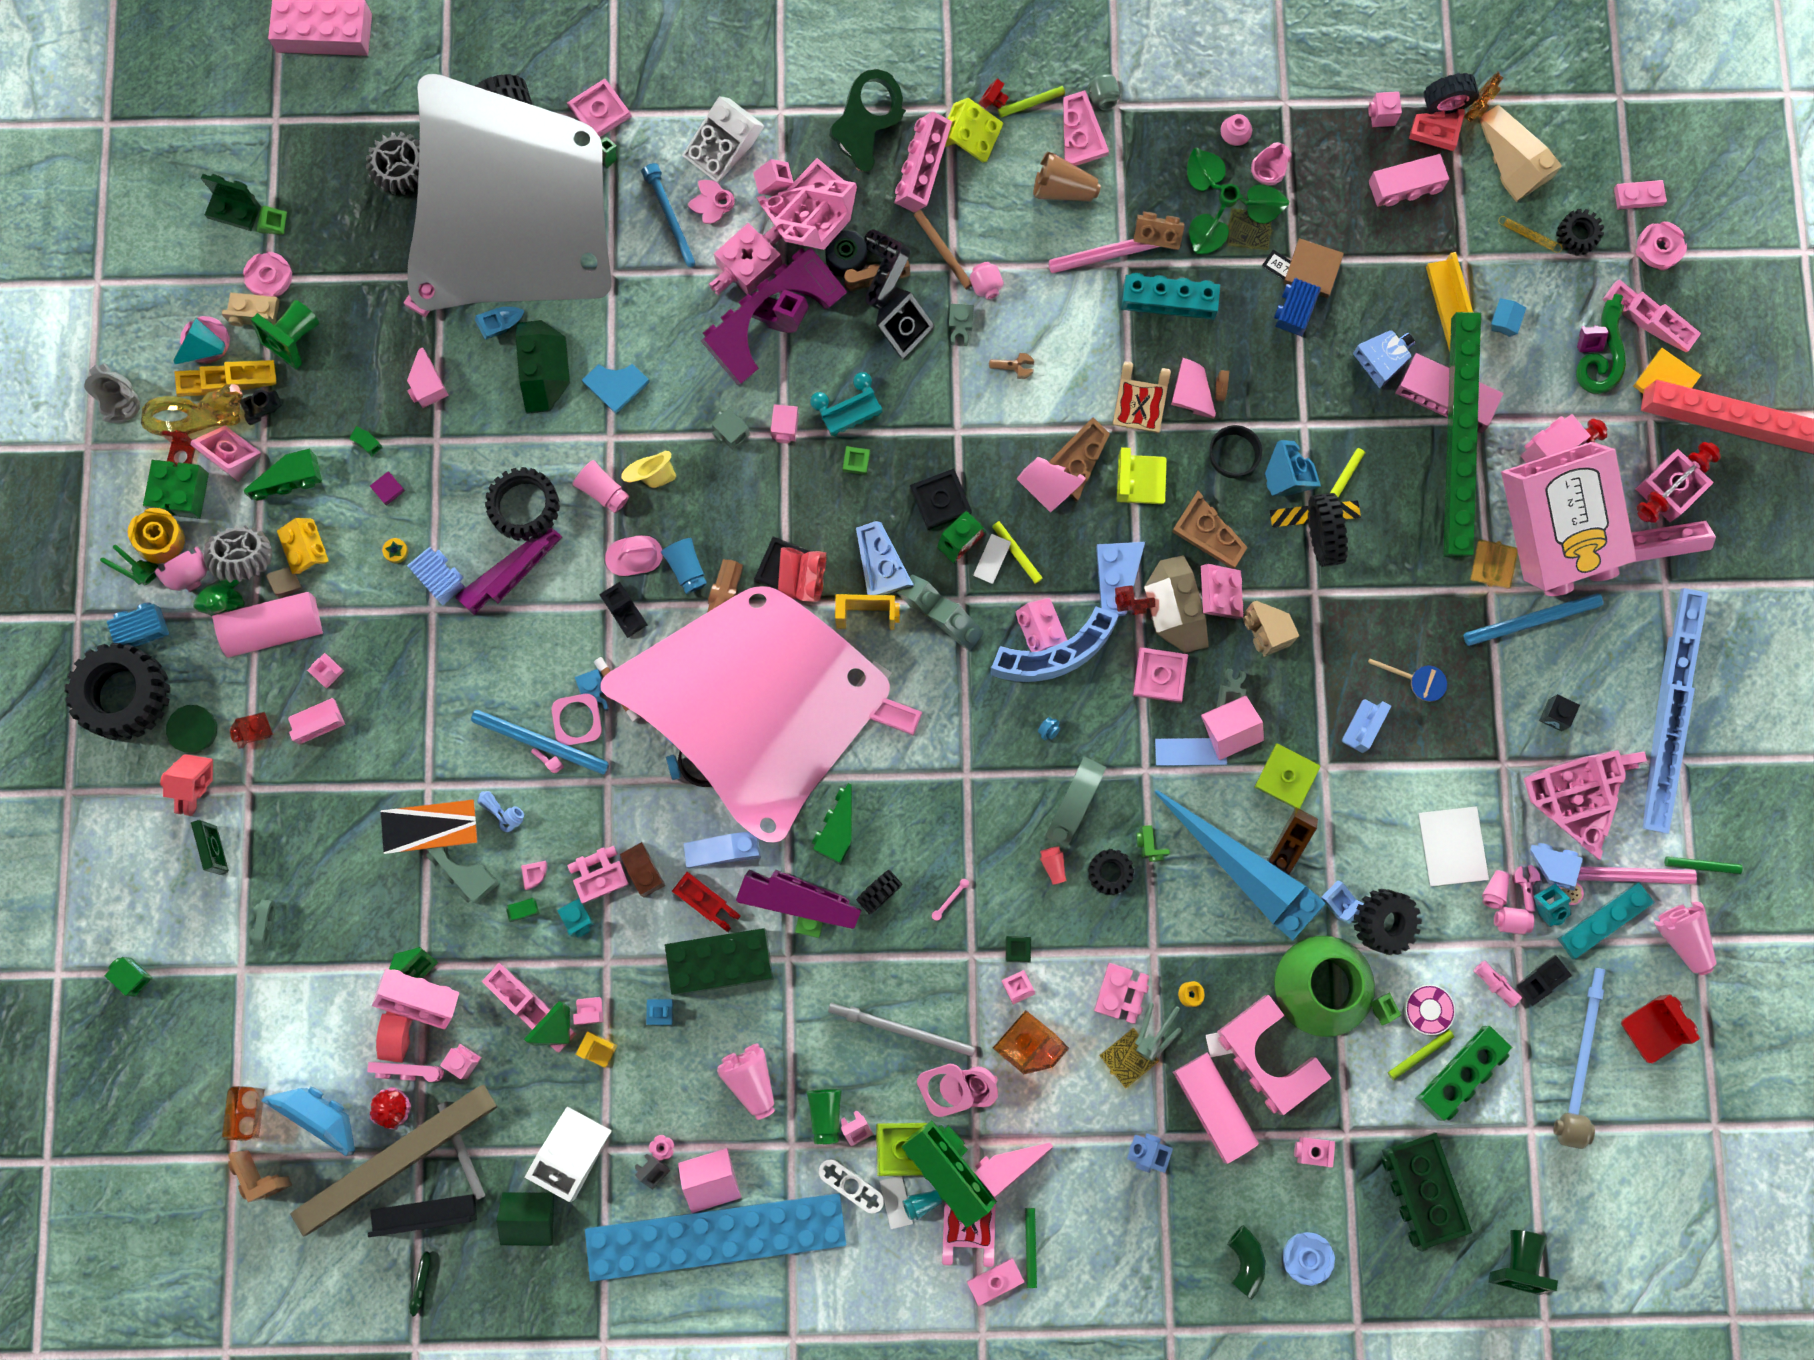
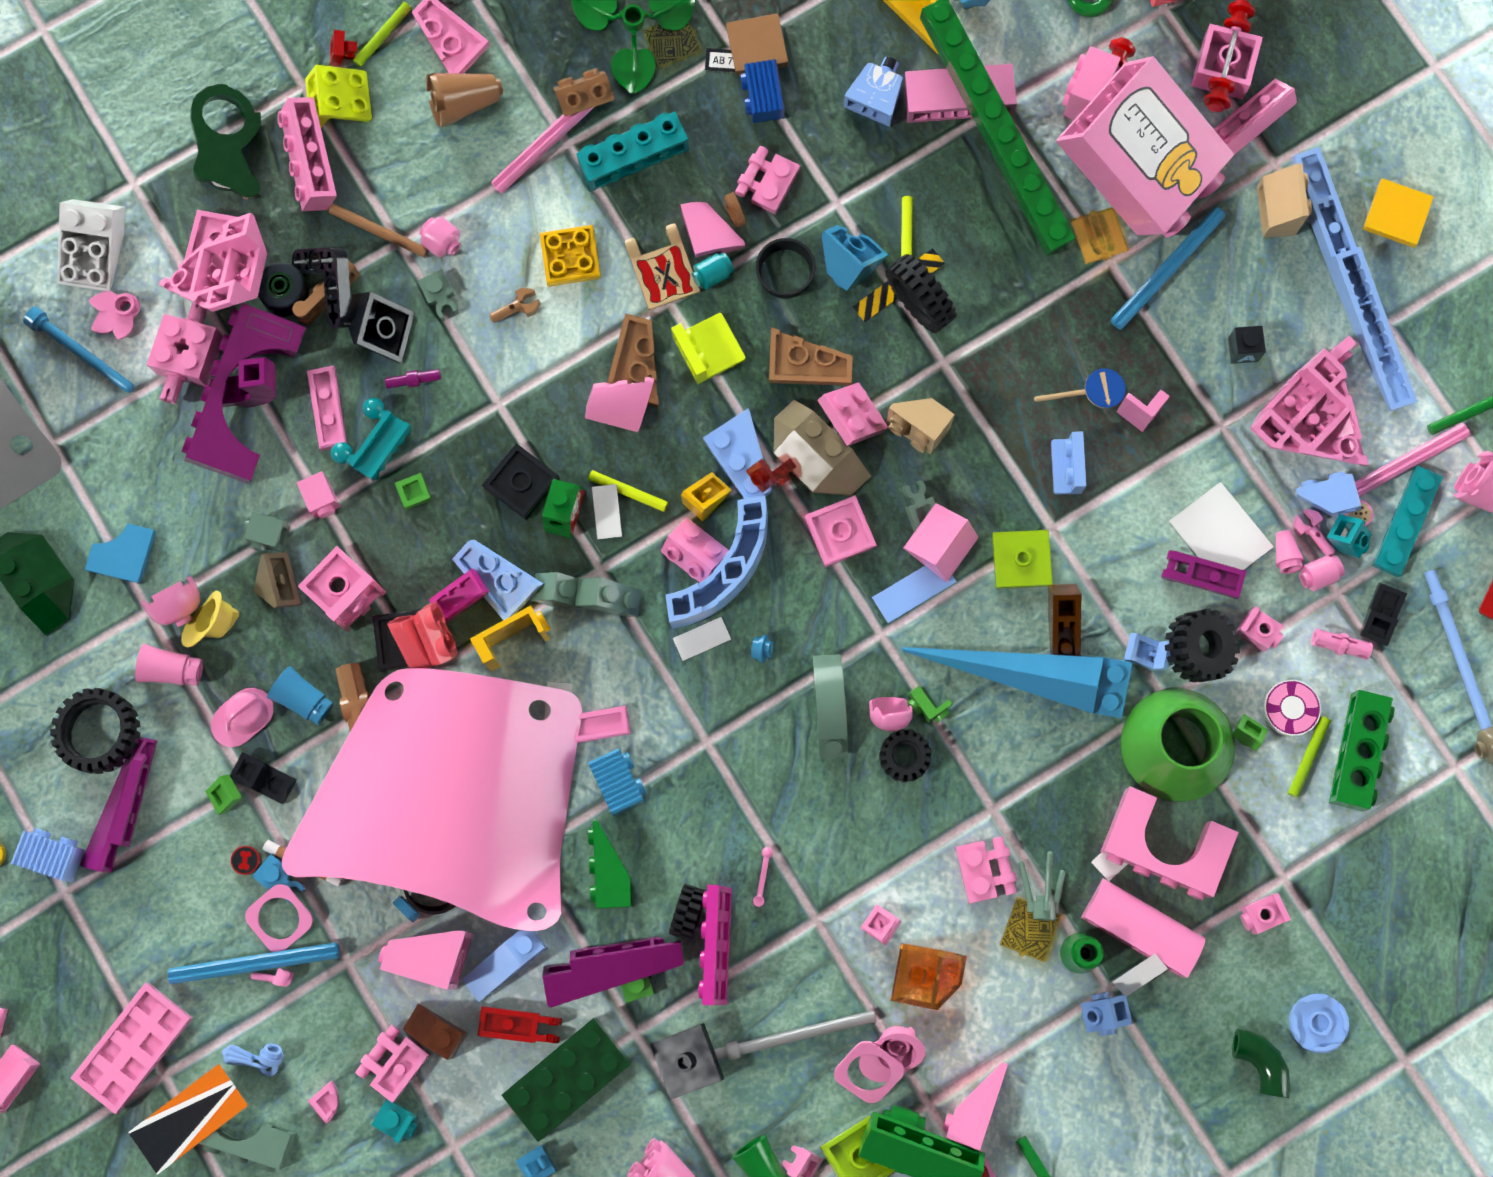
camera: 25 degrees left, 0 degrees up
green piece [506,898,540,922] -> none
bright pink brick [753,159,794,196] -> none
dark green tile [1005,936,1031,963] -> none
coral cone [1039,846,1067,885] -> none
yellow tile [1178,981,1205,1007] -> none
dark green bracket [1381,1132,1473,1252] -> none
none -> bright pink plate [71,983,193,1114]
none -> bright pink cylinder [140,576,200,627]
none -> bright green plate [205,774,242,815]
none -> tile [231,846,262,875]
none -> dark tan slope [254,552,301,608]
none -> bright pink bracket [298,546,386,633]
none -> bright pink tile [307,365,348,451]
none -> bright pink slope [378,930,474,990]
none -> magenta bar [385,369,441,389]
none -> dark pink plate [429,569,489,623]
none -> yellow tile [539,225,601,287]
none -> dark azure brick [588,748,647,816]
none -> plate [650,1023,725,1100]
none -> white sticker [673,617,731,661]
none -> yellow slope [681,472,732,521]
none -> teal brick [691,252,734,290]
none -> dark pink plate [698,885,732,1005]
none -> bright pink plate [735,146,800,215]
none -> bright pink hair [869,697,913,732]
none -> green plant [1060,933,1104,974]
none -> white sticker [1113,954,1168,997]
none -> bright pink panel [1117,390,1170,432]
none -> magenta plate [1161,550,1247,599]
none -> bright pink brick [1235,606,1284,652]
none -> tan slope [1257,163,1312,238]
none -> yellow tile [1362,178,1434,248]

